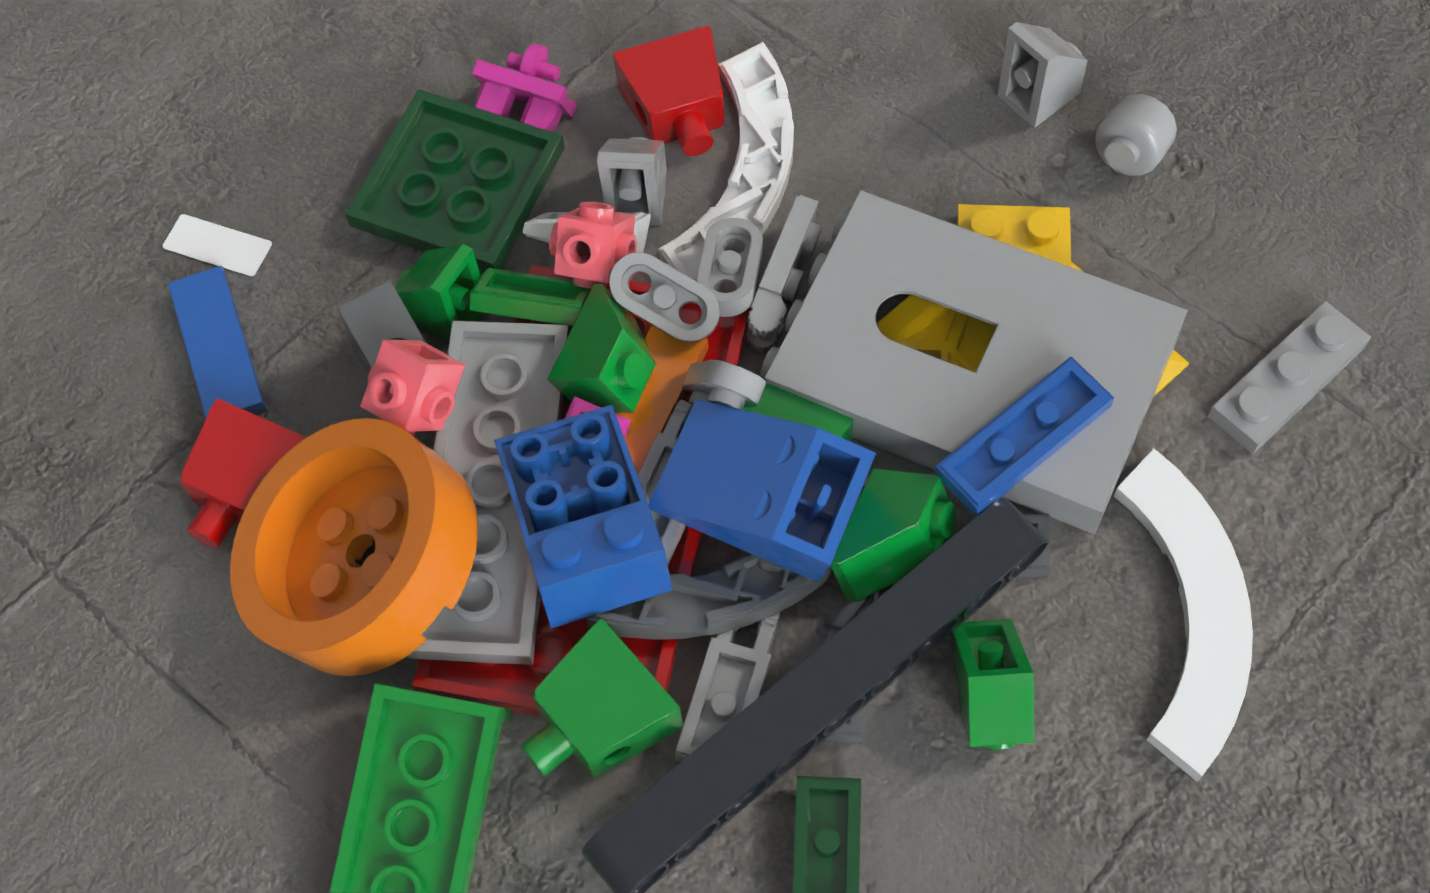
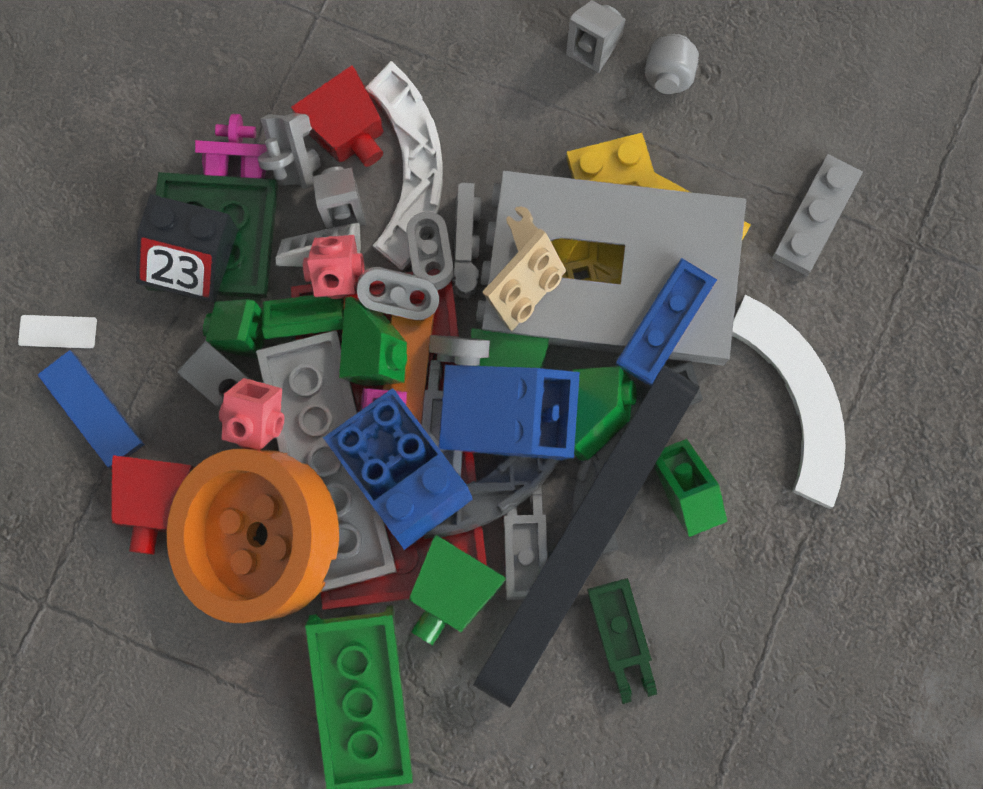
camera: 20 degrees left, 15 degrees up
none -> black slope [136,194,238,304]
none -> light grey hips [258,113,321,189]
none -> tan plate [482,206,566,331]

